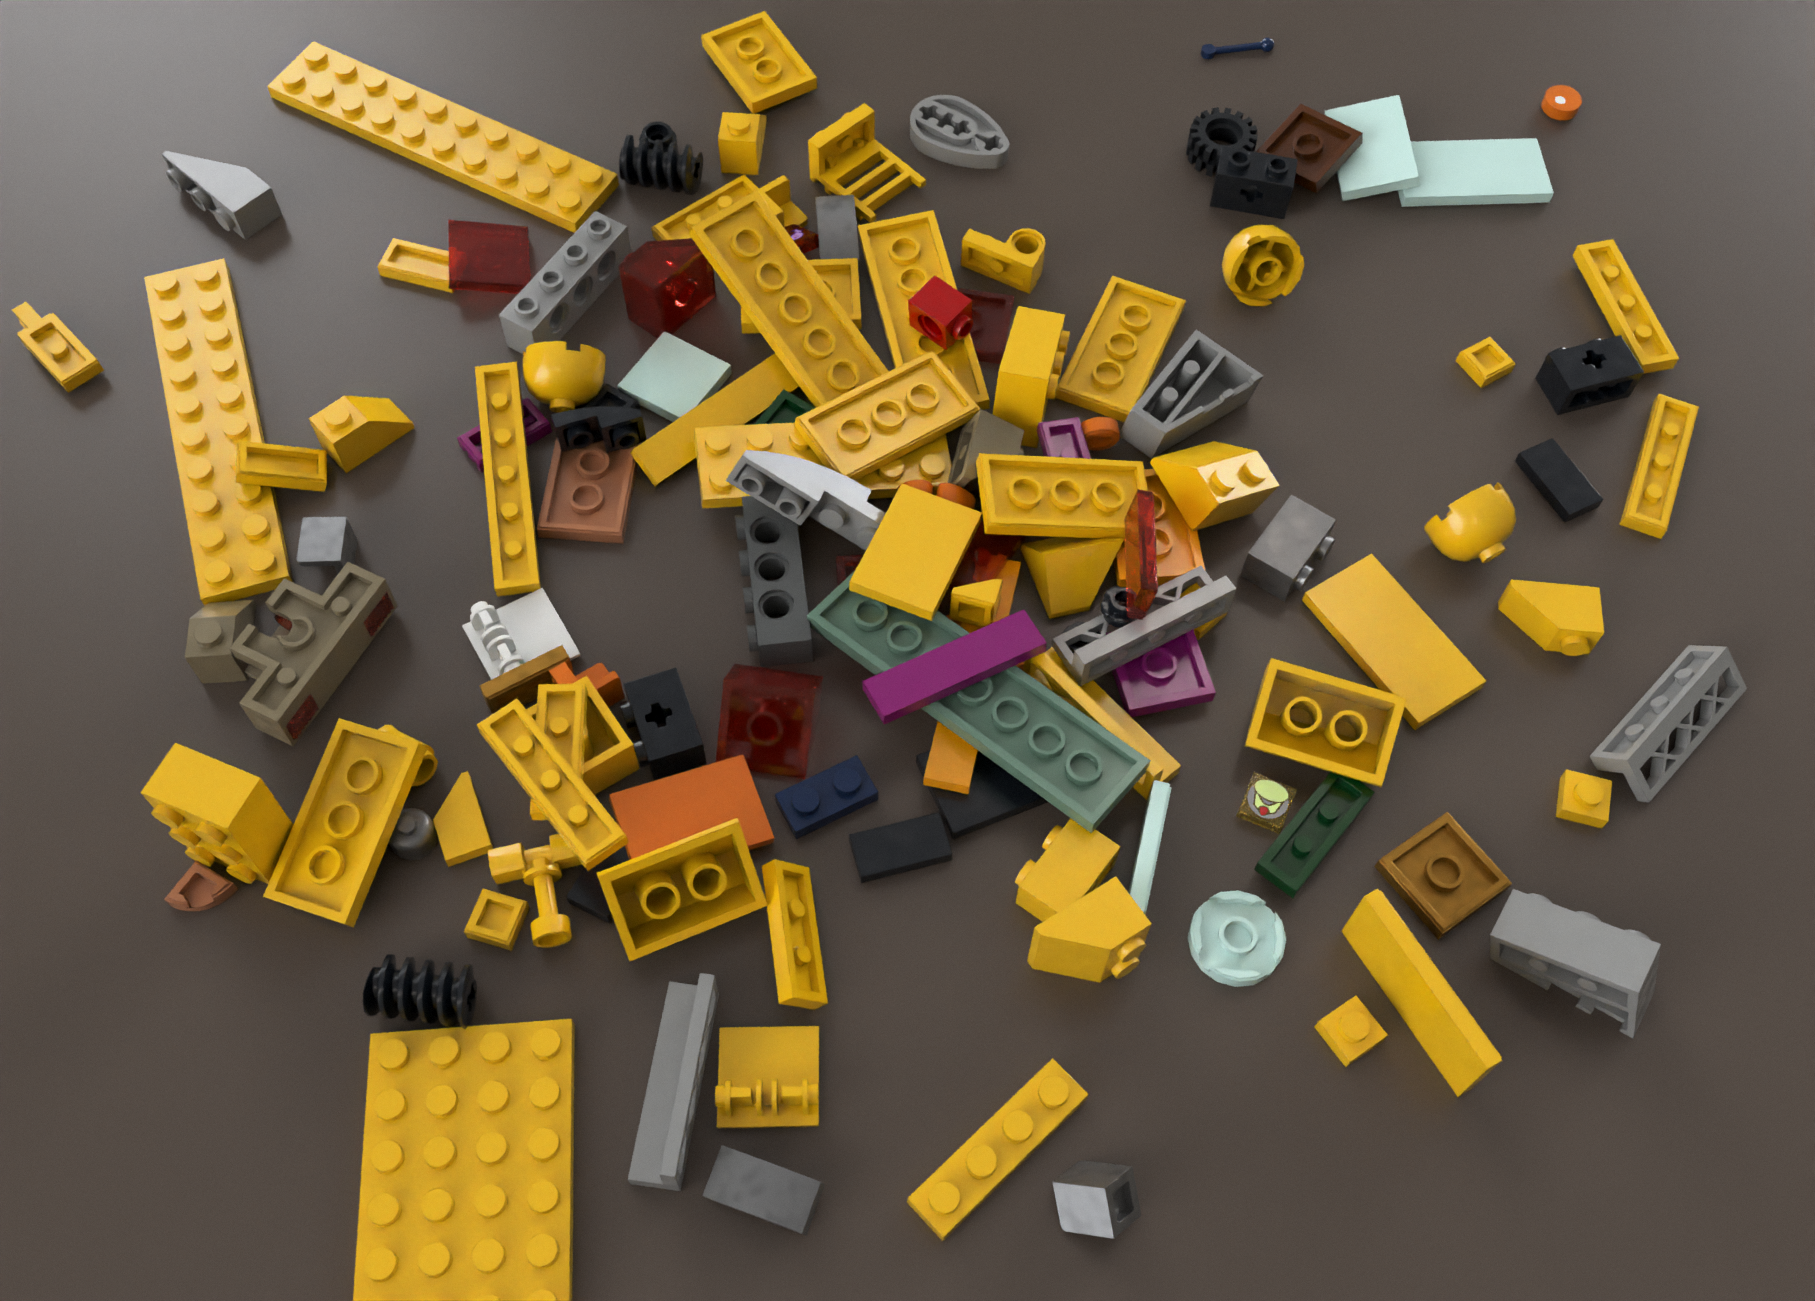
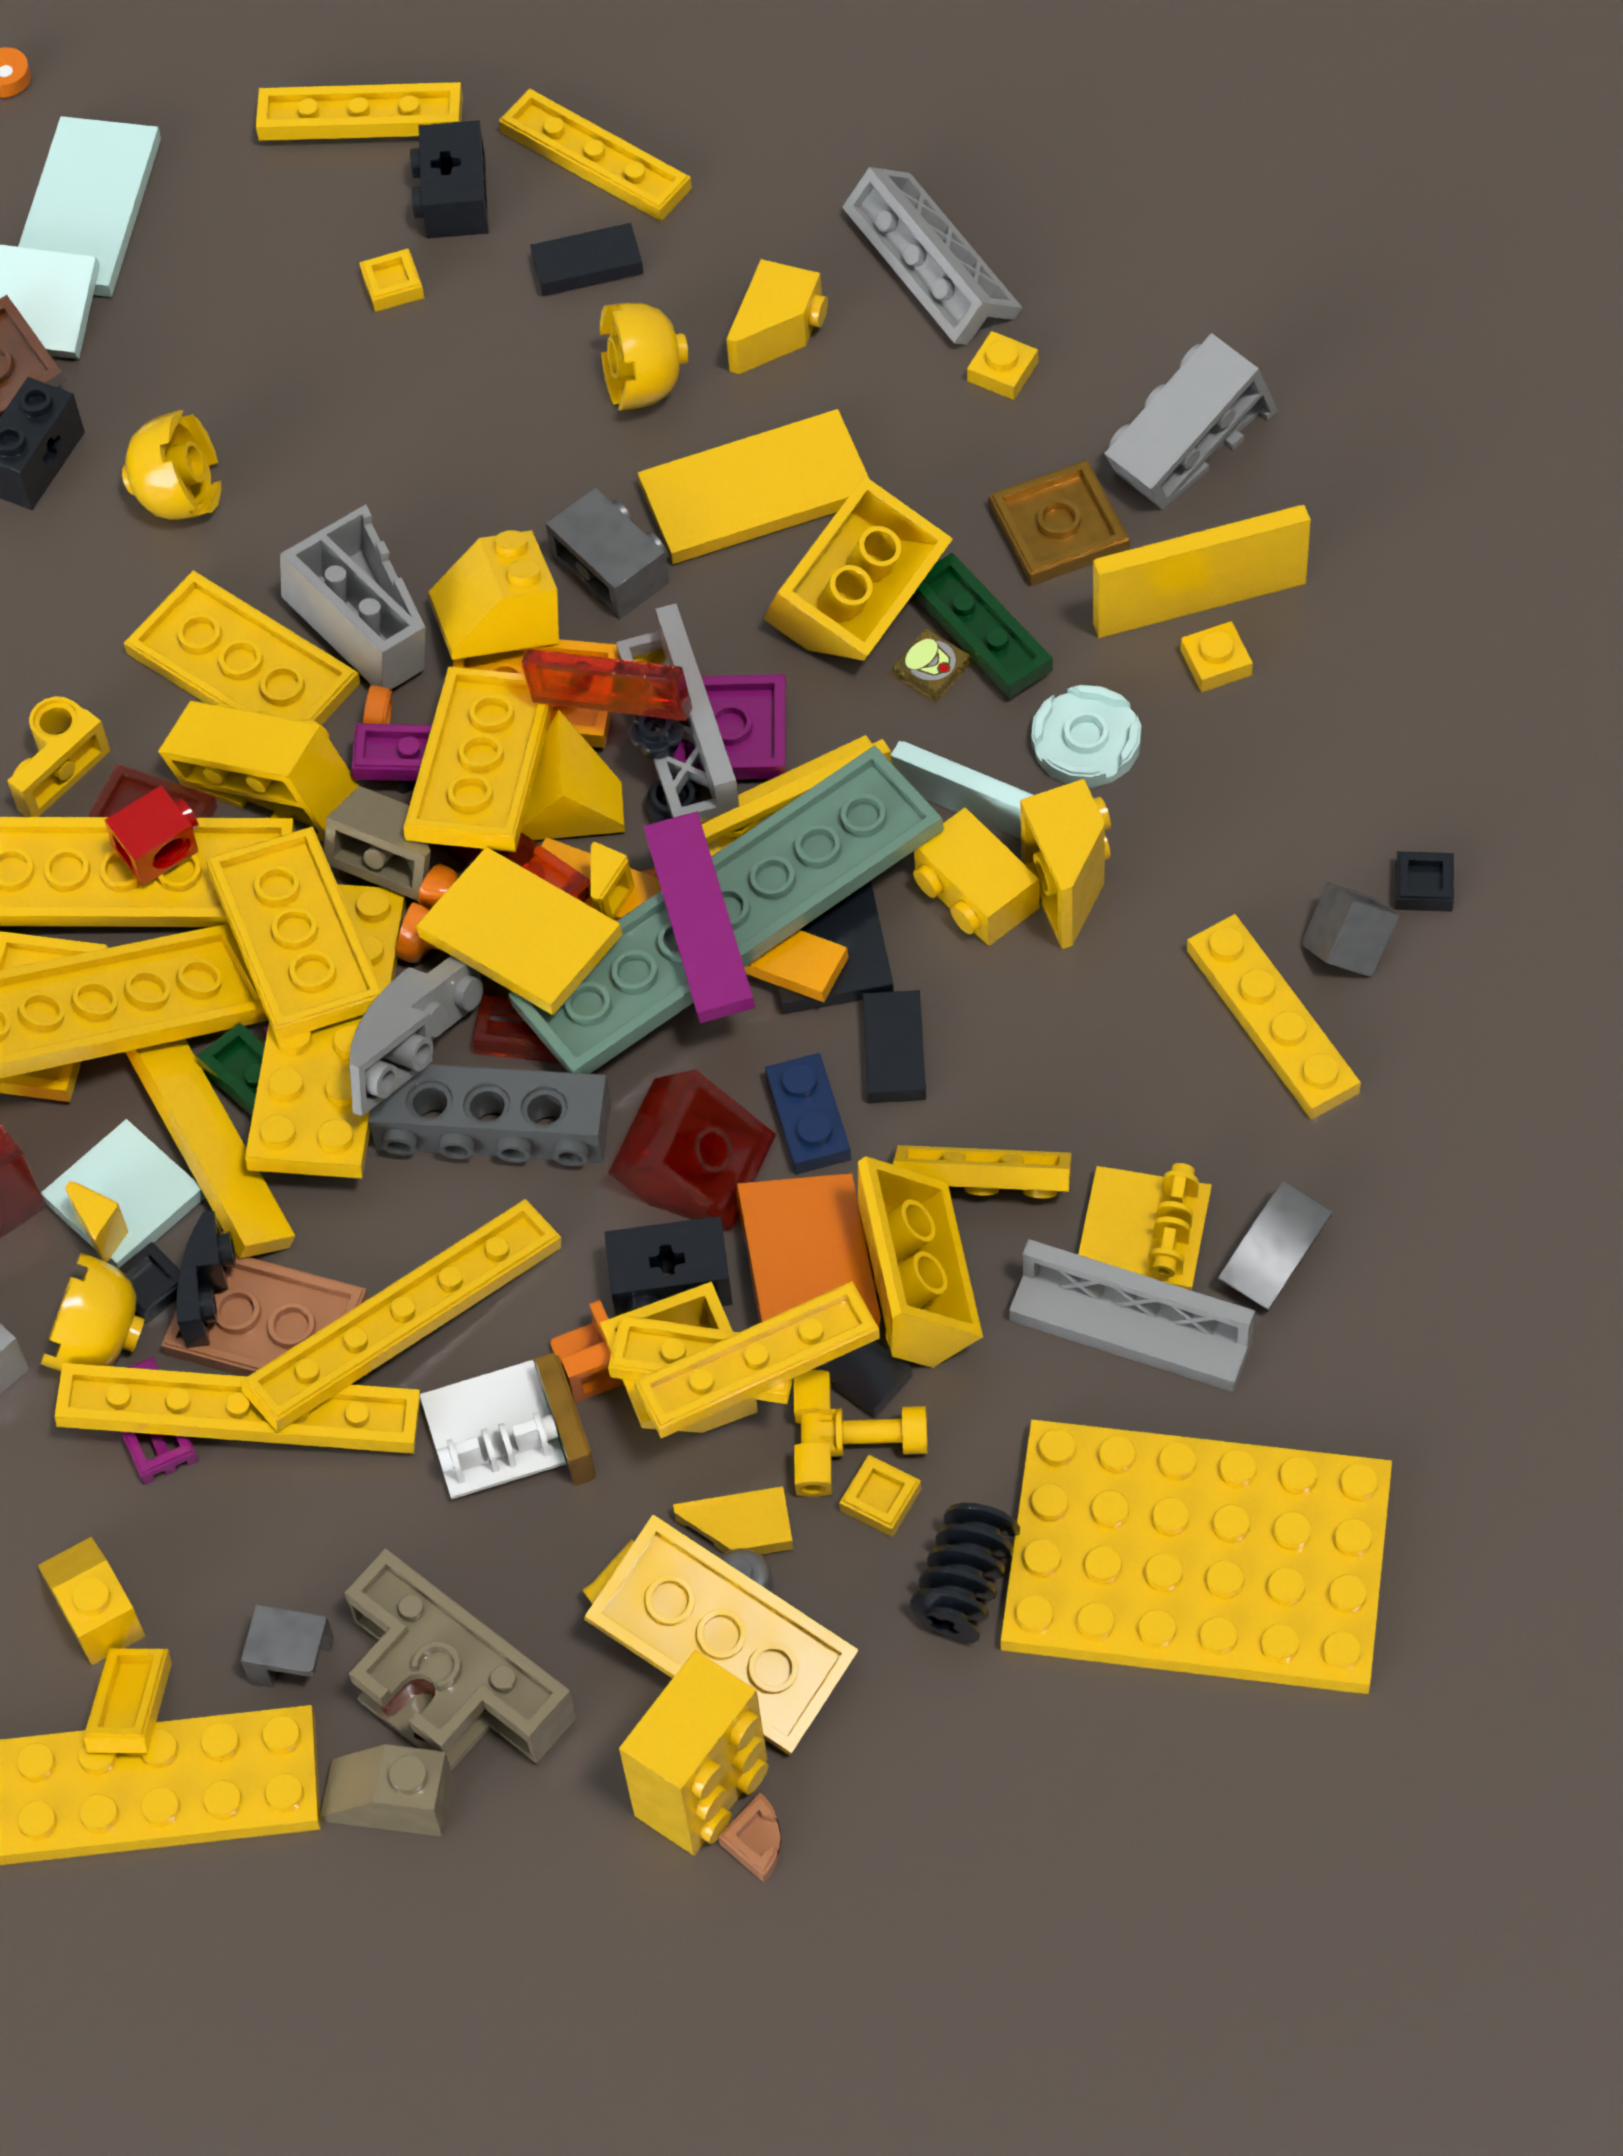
camera: 70 degrees left, 0 degrees up
none -> yellow slope [65,1181,128,1262]
none -> yellow tile [241,1199,561,1432]
none -> black tile [1395,851,1454,912]

